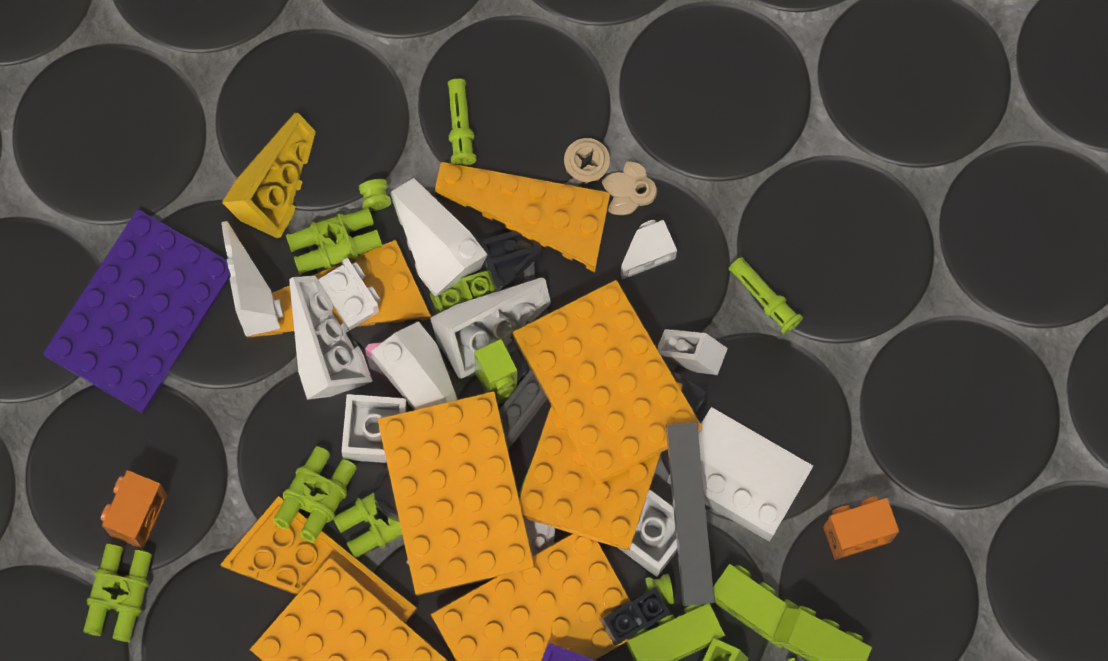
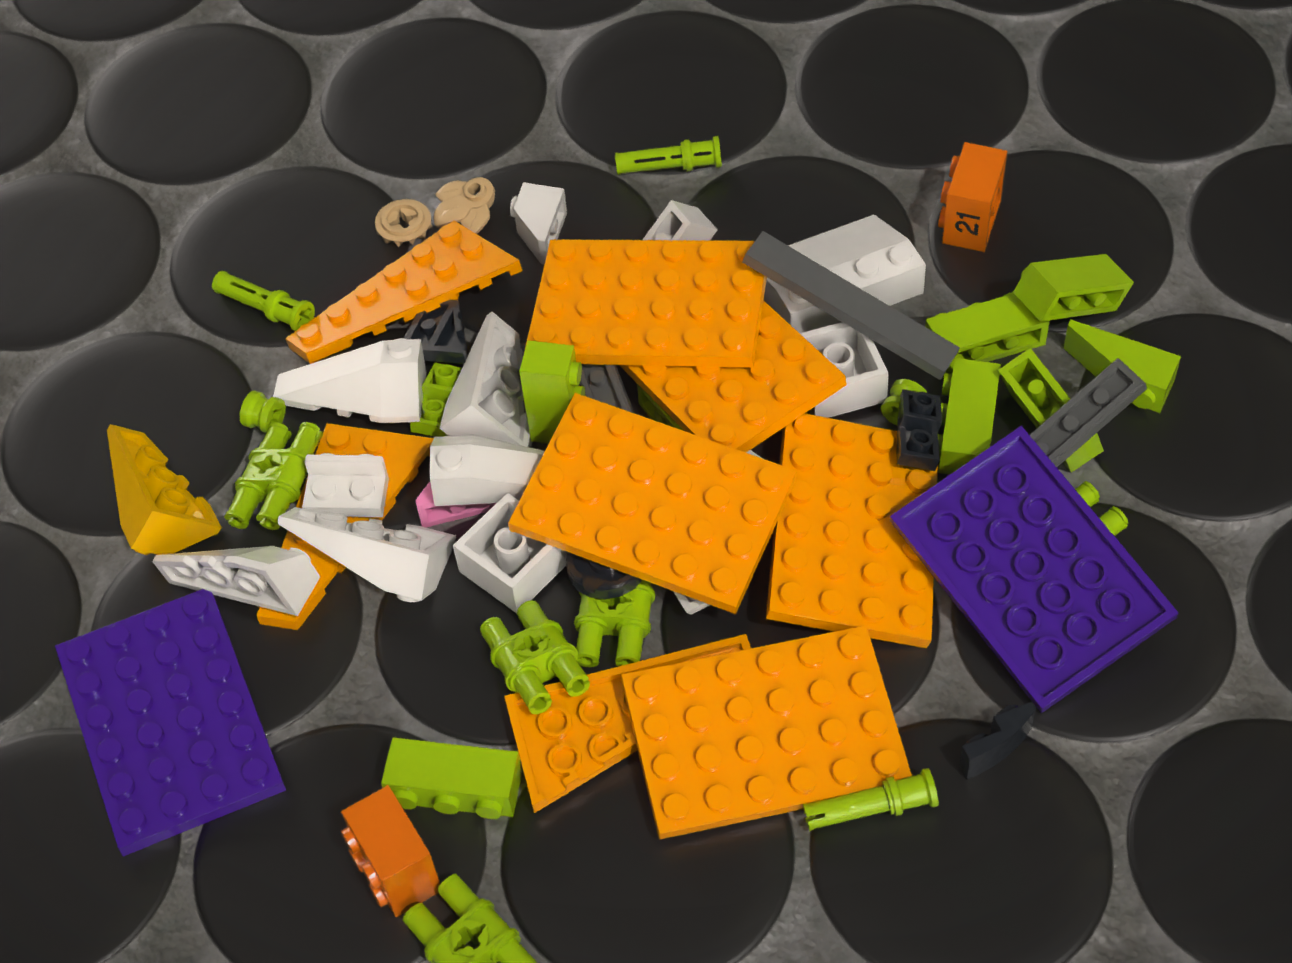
camera: 45 degrees left, 20 degrees down
none -> lime brick [381,737,523,819]

